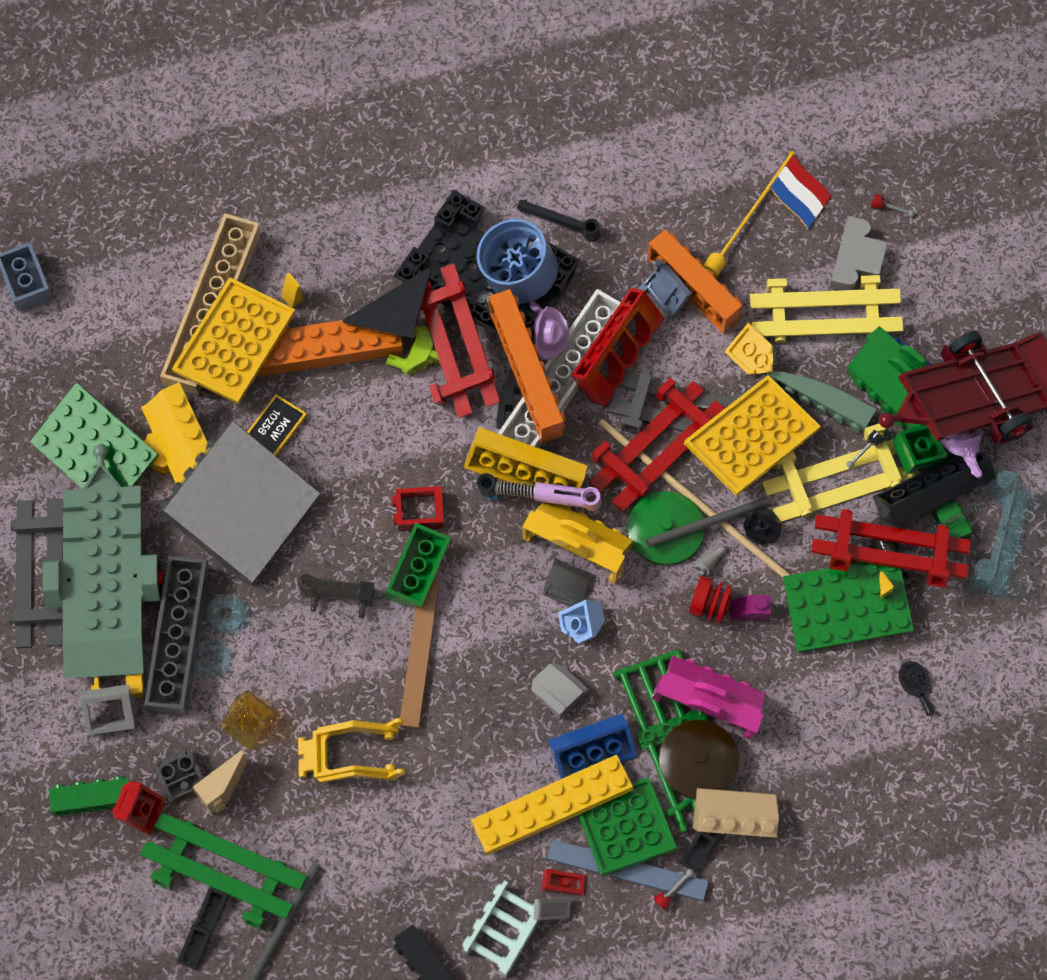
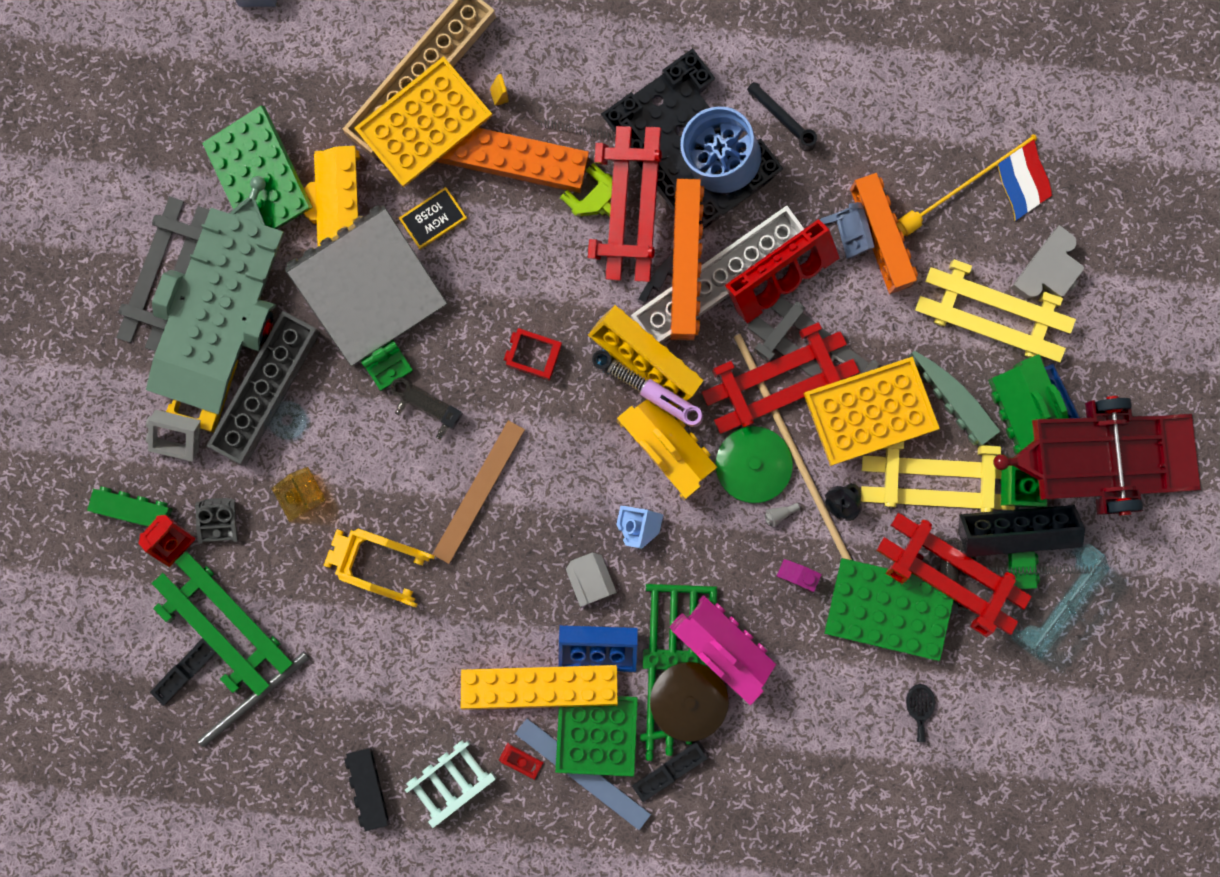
camera: 20 degrees right, 15 degrees up
tan slope [193,750,248,815] -> none
clear light blue tile [207,594,246,634] -> none
black tile [343,268,432,339] -> none
green slope [384,523,451,607] -> none
lavender hat [529,302,569,360] -> none
light grey tile [533,897,571,921] -> none
dark grey slope [543,558,592,607] -> none
dark grey piece [646,497,771,548] -> none
hinge [653,869,694,911] -> none
red wheel [688,575,733,624] -> none
tan slope [693,788,779,838] -> none
yellow tile [725,323,773,375] -> none
hinge [846,429,885,468] -> none
hinge [871,193,915,217] -> none
yellow slope [879,572,894,599] -> none
lavender hat [941,432,982,478] -> none
none -> green plate [361,340,413,391]

